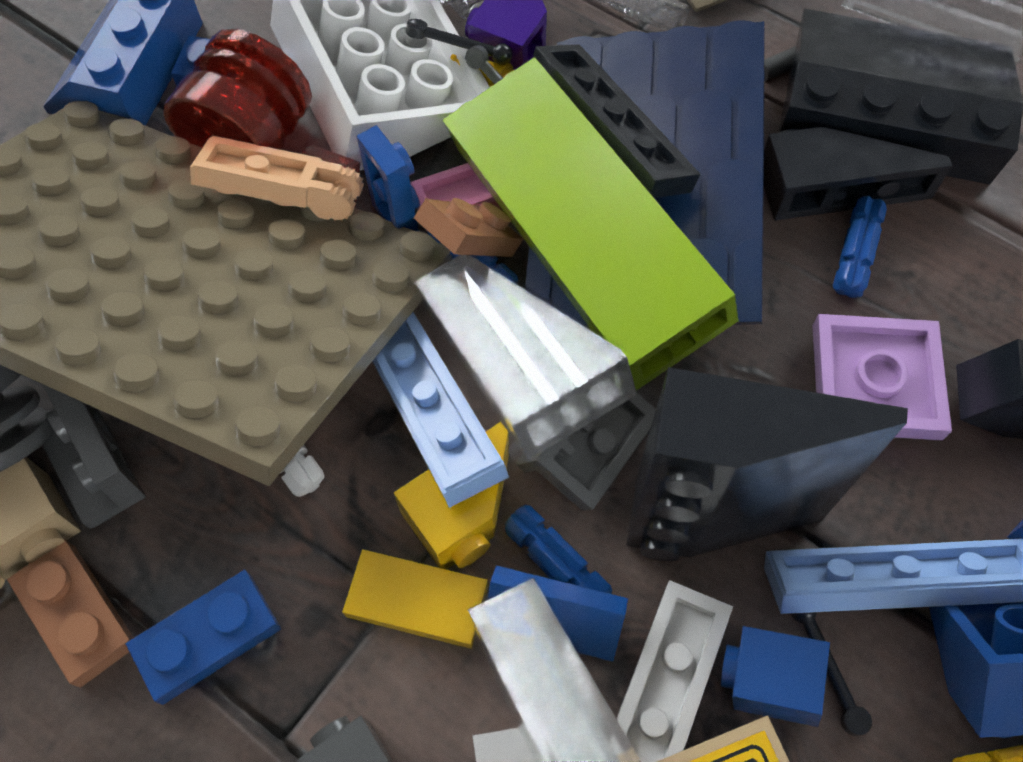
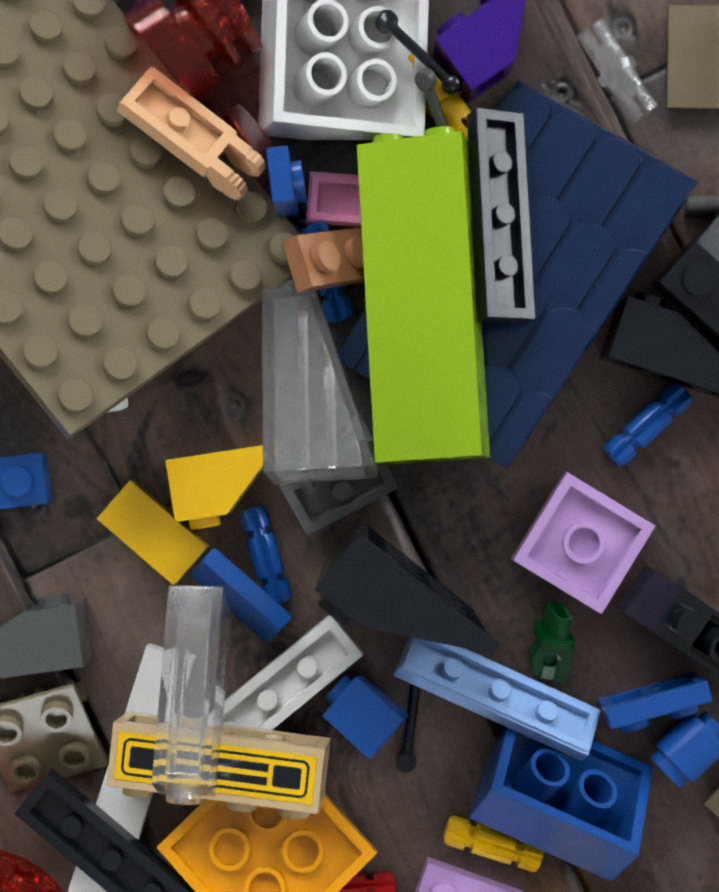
camera: 30 degrees right, 25 degrees up
light blue tile [372,312,509,508] -> none
none -> dark green piece [528,602,575,684]

